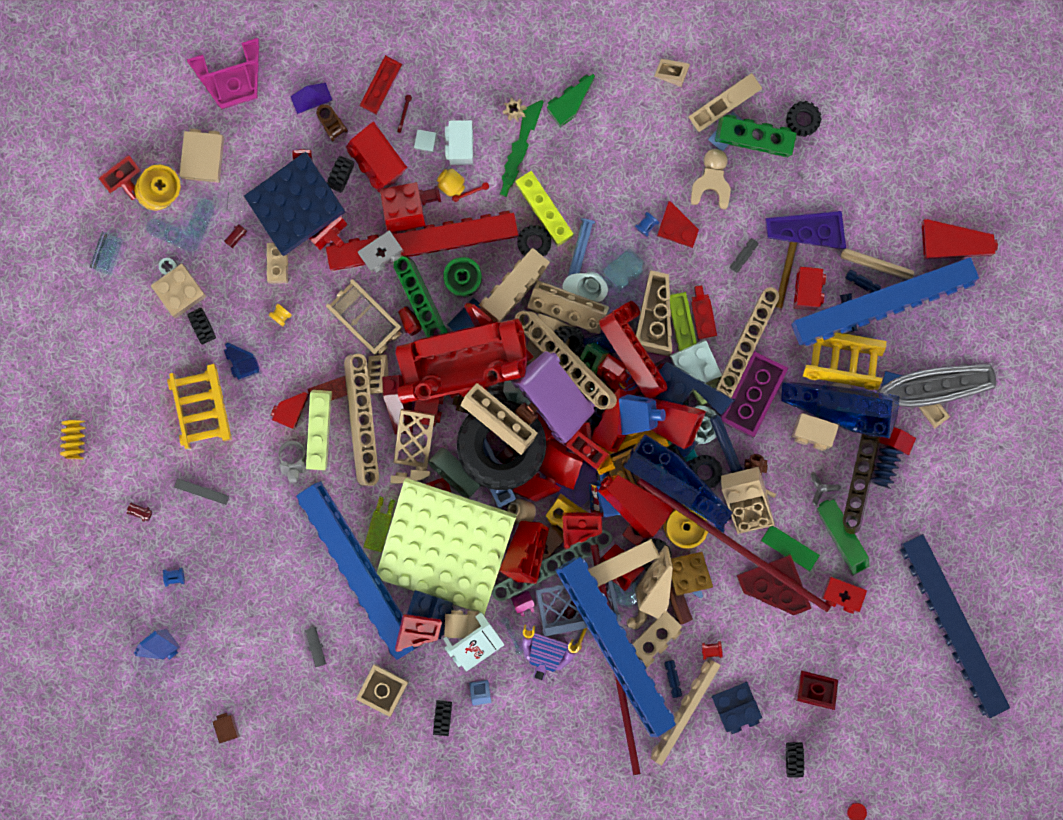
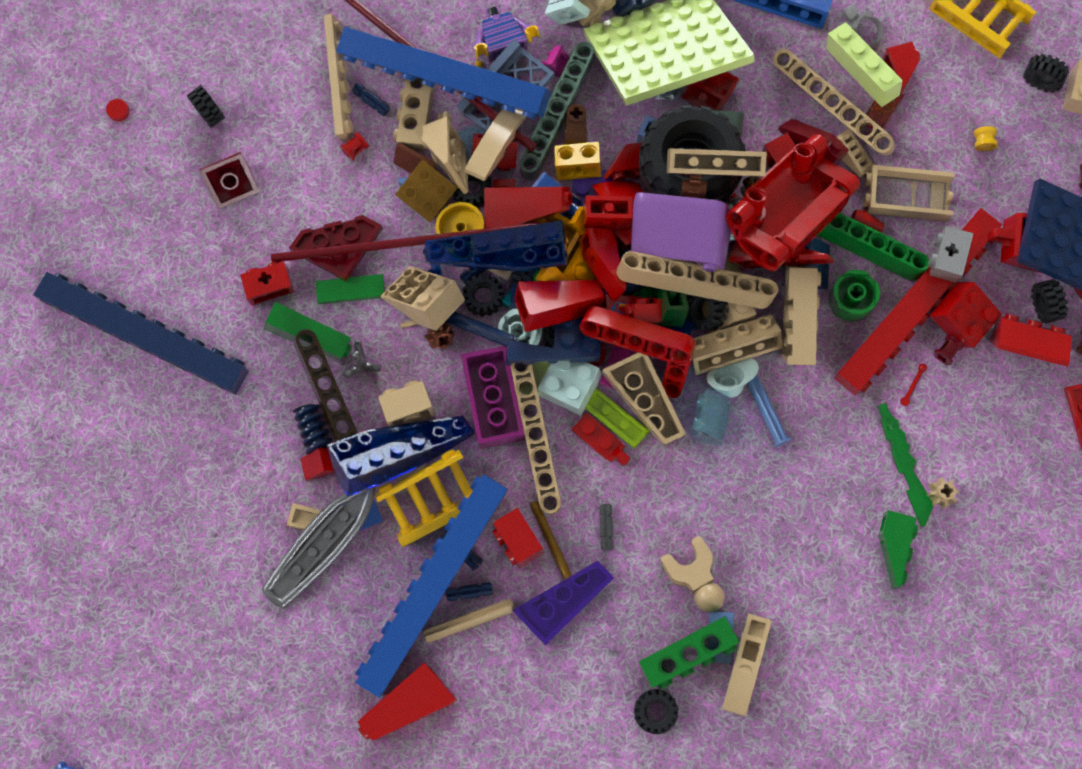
camera: 145 degrees right, 10 degrees down
clear blue slope [224,343,261,381] -> none
tan brick [267,243,288,284] -> none
clear neon green hinge [363,496,395,553] -> none
tan slope [390,466,431,484] -> none
tan window [393,409,435,467] -> none
dark red hinge [397,95,412,133] -> none
light aqua tile [414,129,436,152] -> none
yellow head [436,168,465,197] -> none
light aqua brick [445,120,473,165] -> none
red wedge [499,521,549,584] -> none
clear light blue hinge [502,618,523,655] -> none
tan head [507,499,536,524] -> none
neon yellow brick [515,171,574,247] -> none
black tyre [517,224,551,257] -> none
red wing [562,512,603,549] -> none
blue torso [619,395,666,435] -> none
blue bush [634,212,659,237] -> none
tan slope [654,59,690,87] -> none
red wing [657,201,699,248] -> none
dark blue plate [711,681,762,734] -> none

